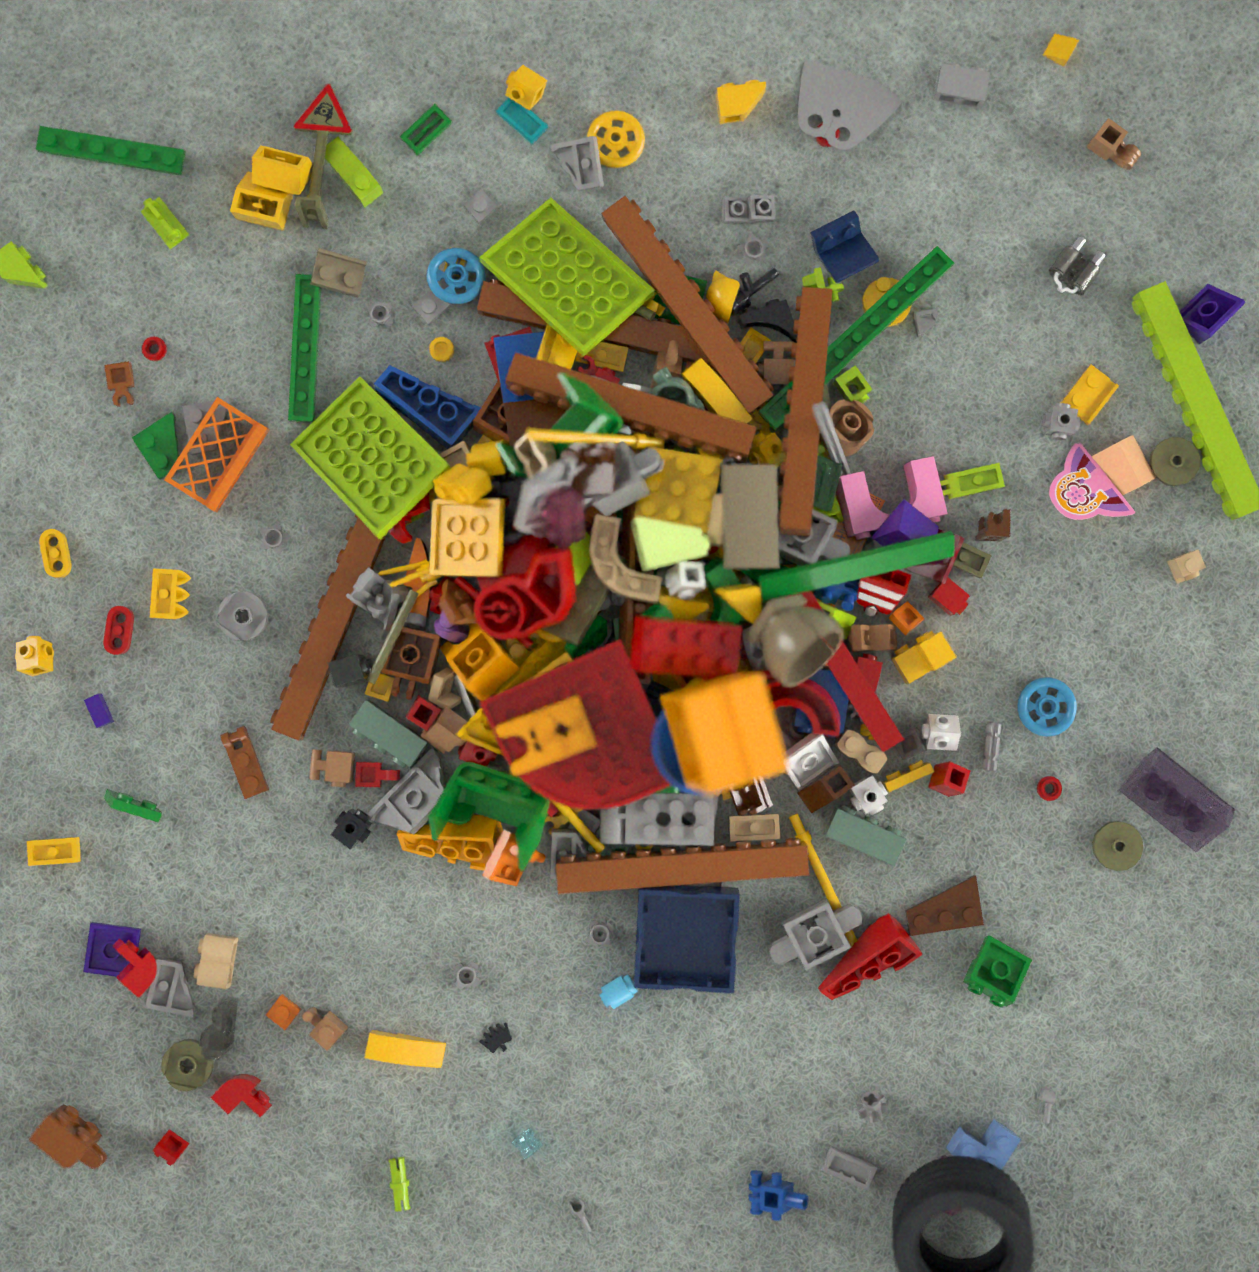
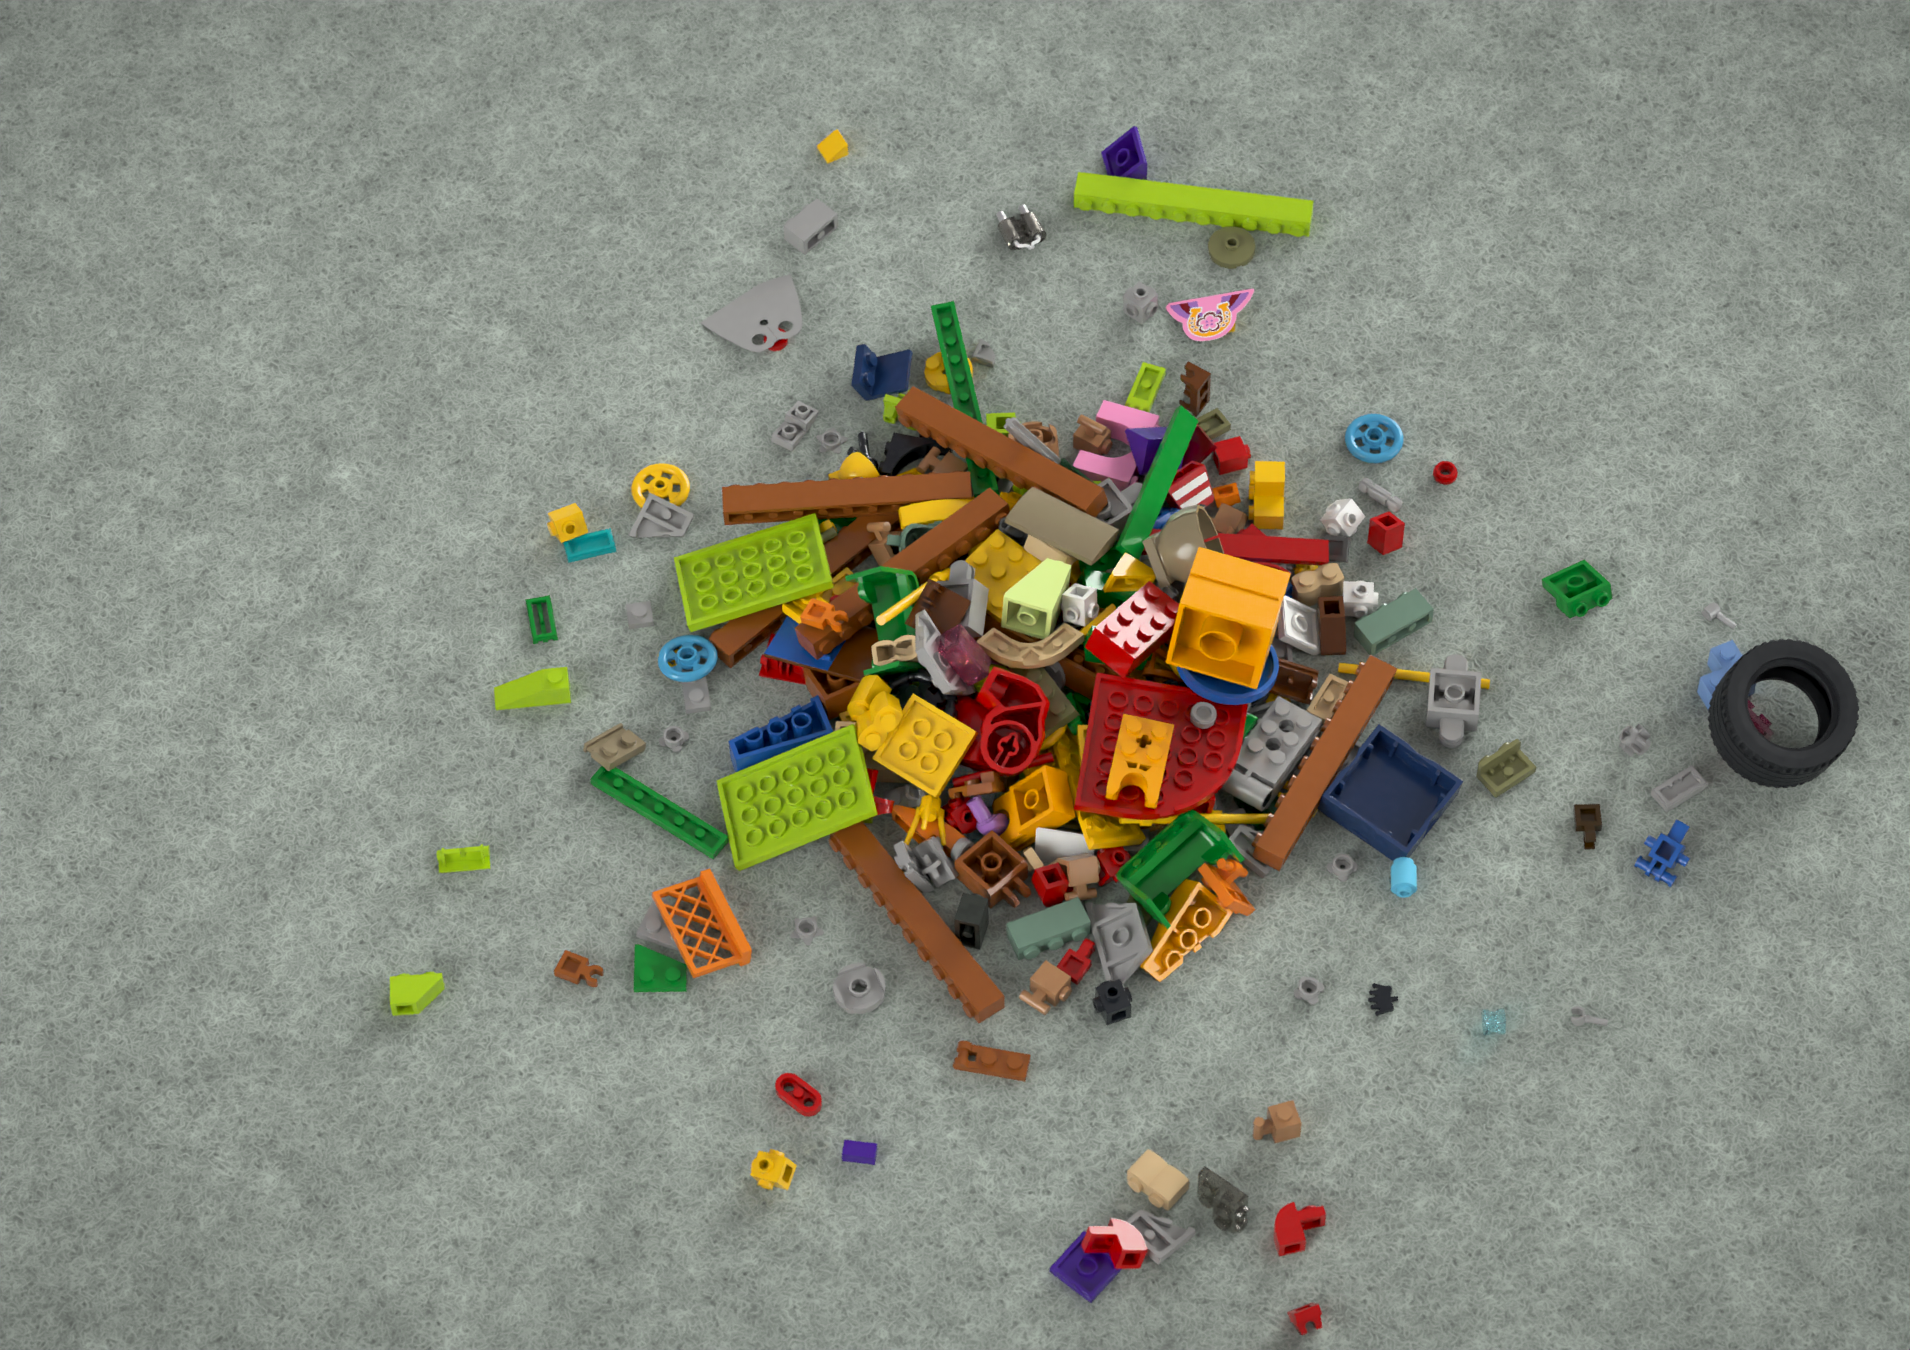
camera: 55 degrees left, 30 degrees down
yellow plate [27,837,81,866] -> none
green plate [35,126,186,175] -> none
yellow plate [39,529,72,578] -> none
green wing [104,789,162,823] -> none
red plate [142,336,167,361] -> none
yellow plate [149,568,191,620] -> none
olive plate [161,1039,214,1091] -> none
yellow slope [230,171,293,231] -> none
yellow slope [252,145,313,195] -> none
orange plate [266,994,301,1030] -> none
olive piece [294,84,353,229] -> none
yellow slope [364,1030,446,1068] -> none
yellow plate [365,673,394,702] -> none
olive bar [366,590,419,684] -> none
lime pin [389,1157,411,1212] -> none
yellow tile [429,337,454,362] -> none
yellow slope [716,80,766,124] -> none
red wedge [818,913,923,1000] -> none
yellow plate [882,760,934,792] -> none
reddish brown wing [905,875,984,936] -> none
yellow plate [1061,364,1119,425] -> none
medium nougat brick [1087,118,1141,170] -> none
light nougat slope [1091,435,1156,496] -> none
olive plate [1092,821,1144,871] -> none
clear purple slope [1119,747,1235,852] -> none
tan brick [1167,550,1206,584] -> none
none -> orange plate [800,598,849,632]
none -> medium nougat brick [1073,414,1113,456]
none -> light grey tile [1190,702,1217,729]
none -> olive bracket [1476,739,1536,798]
none -> dark brown plate [1573,804,1602,850]

